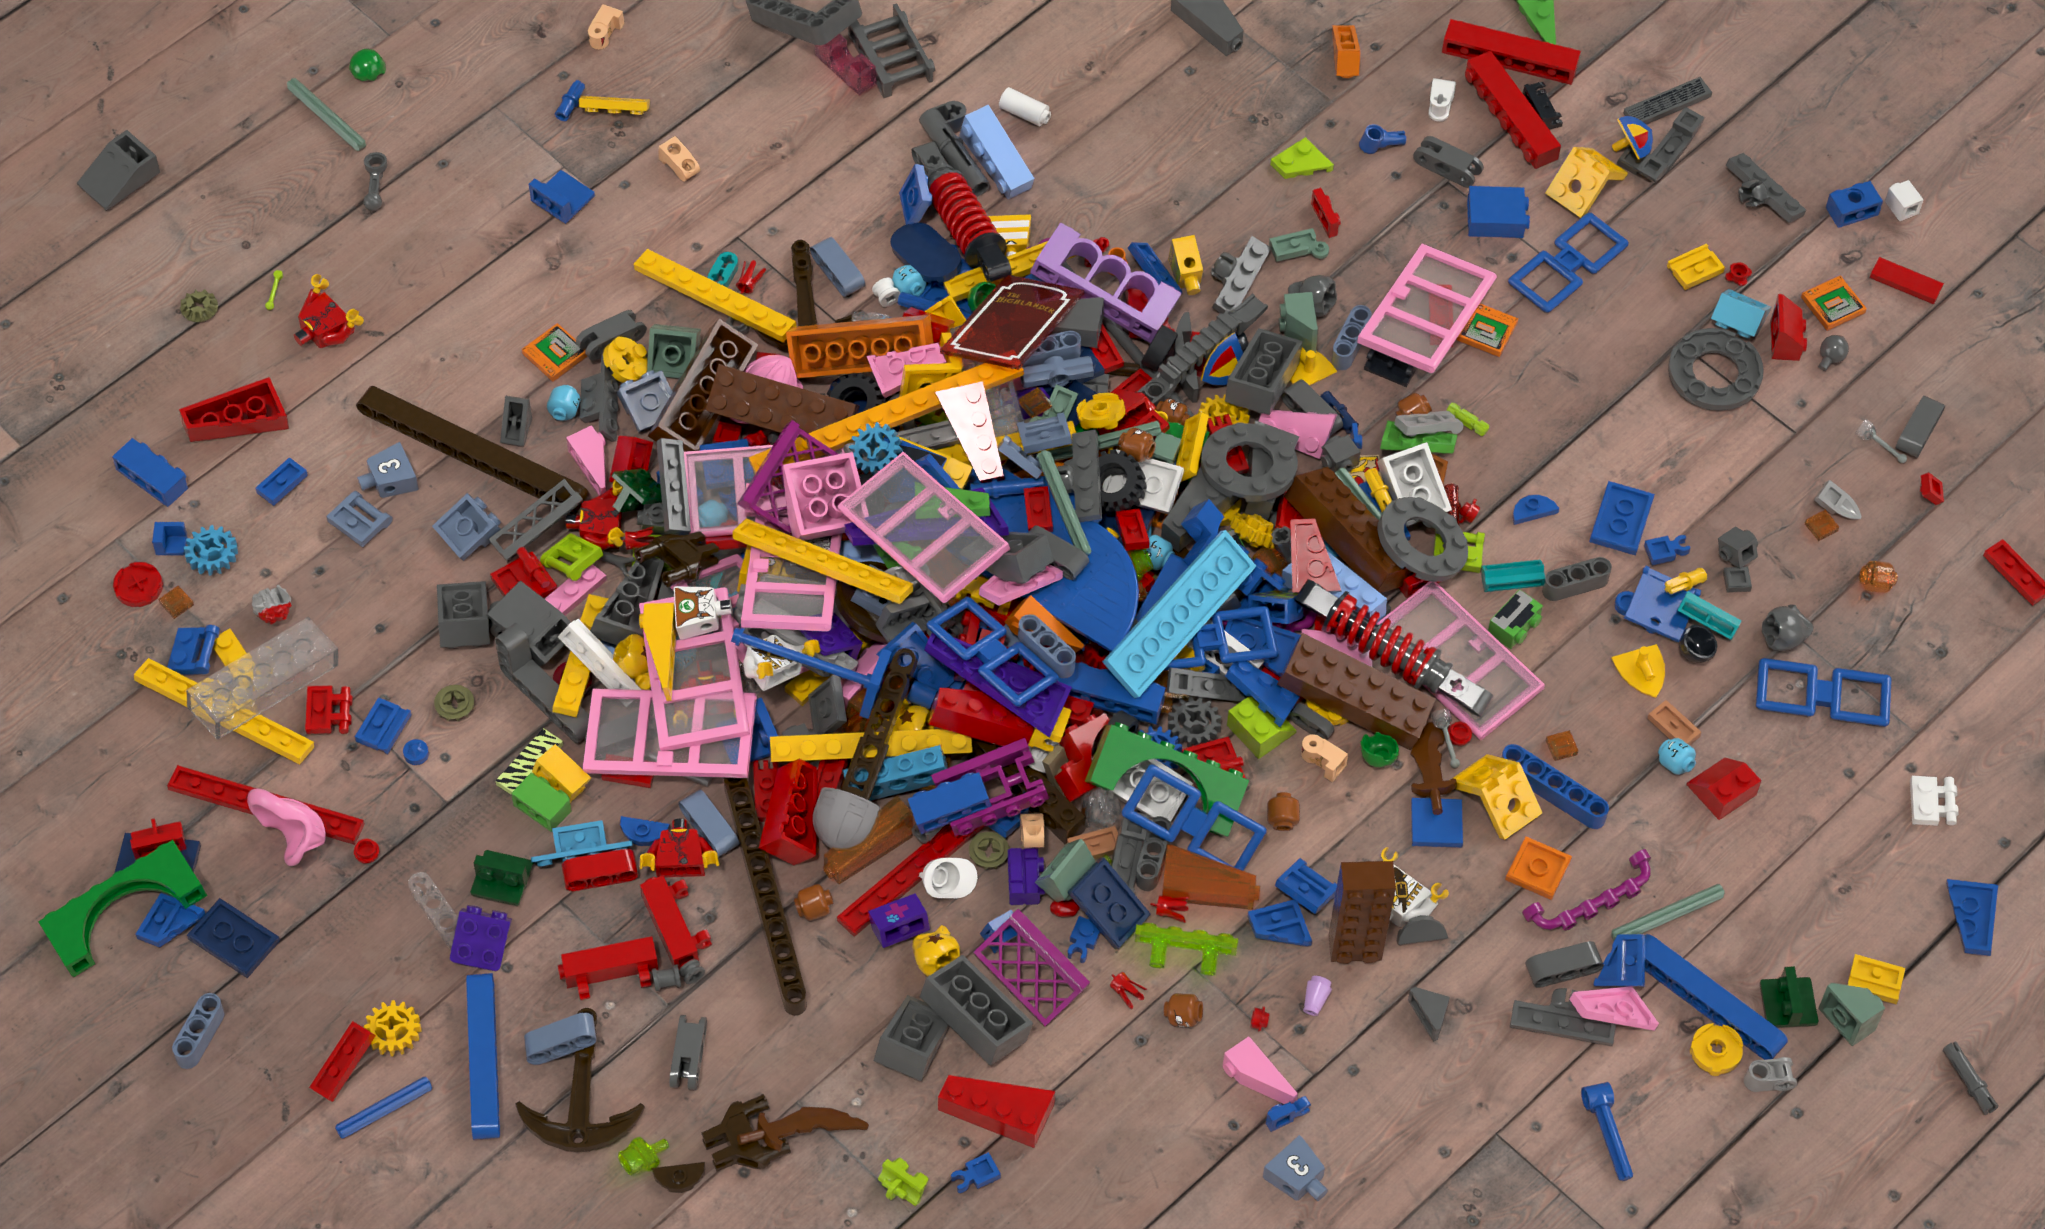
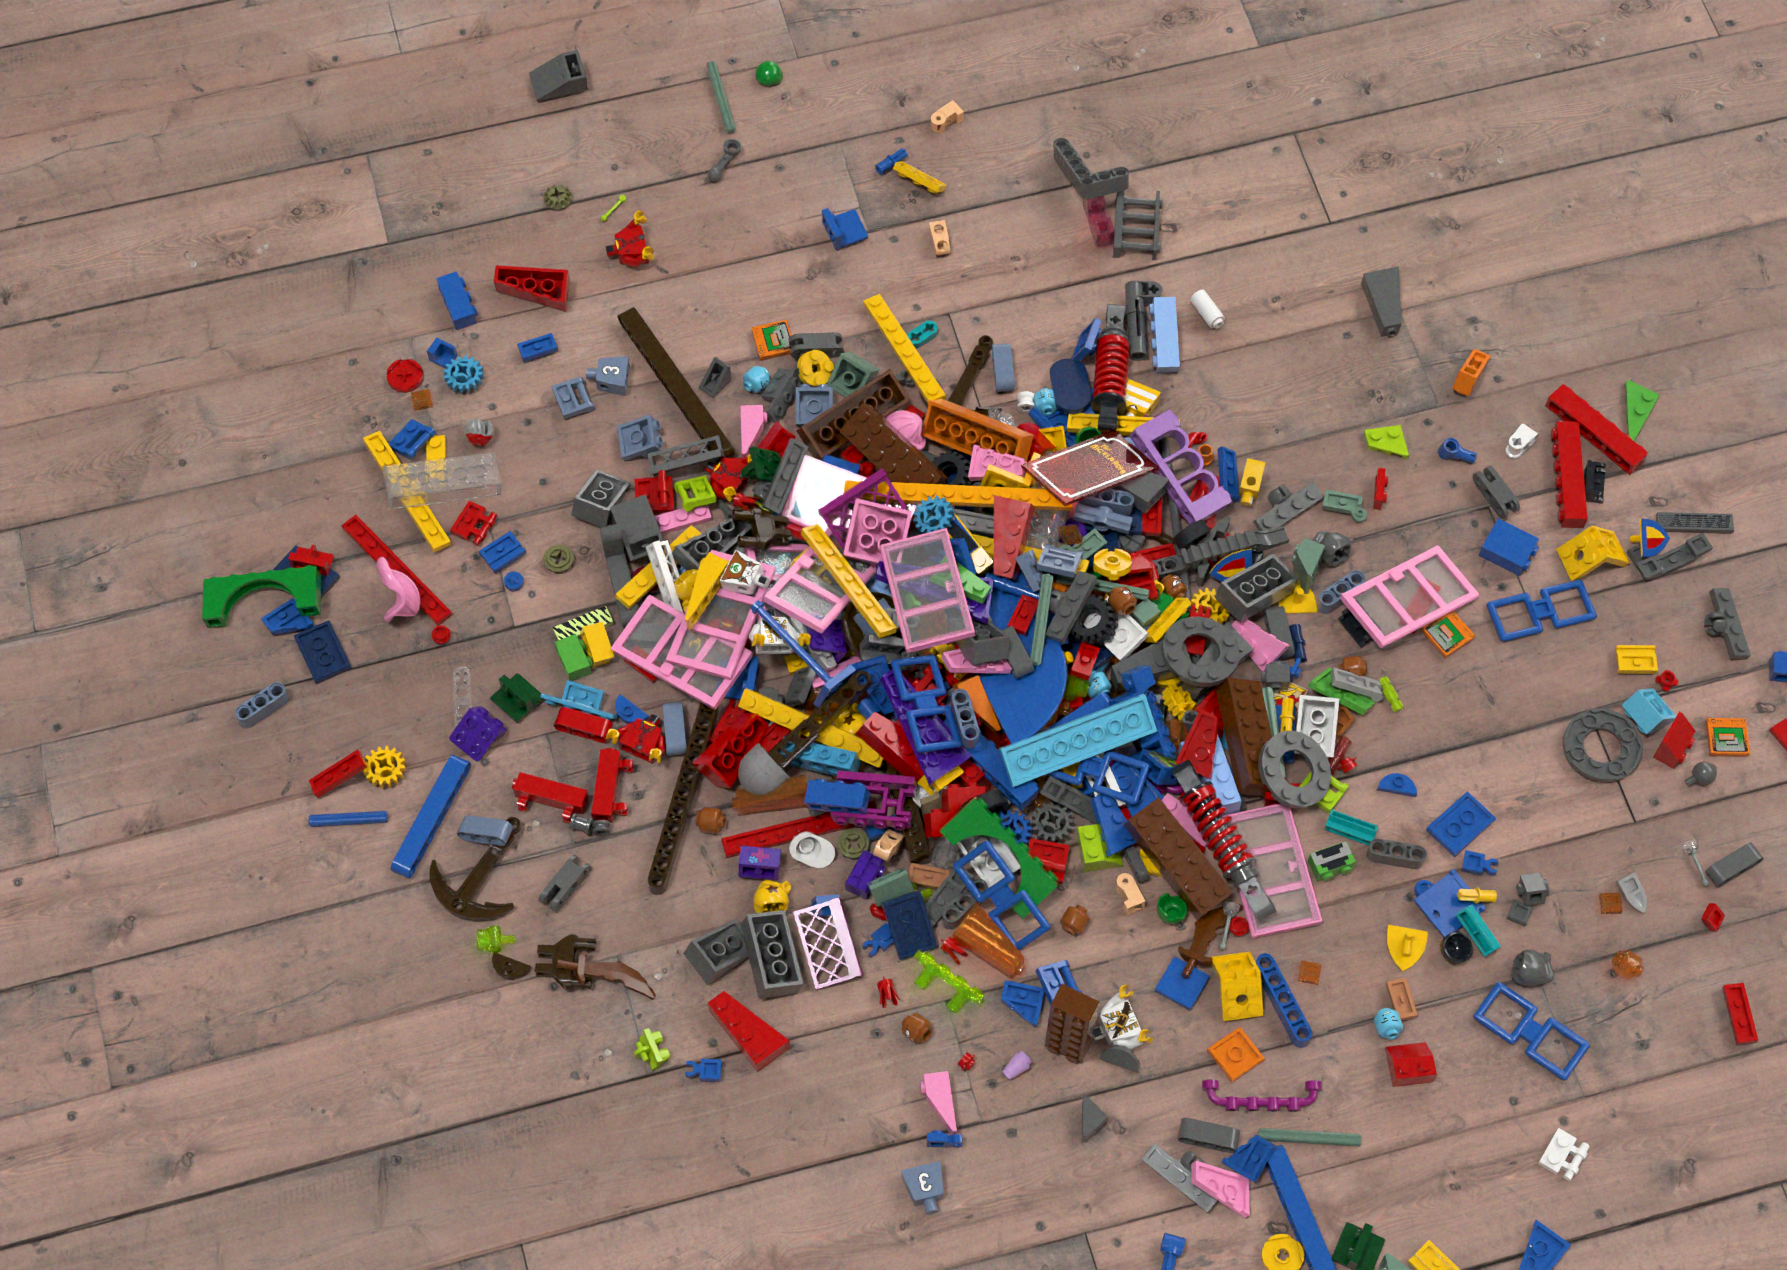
camera: 30 degrees right, 5 degrees up
red piece [736,260,766,294] -> none

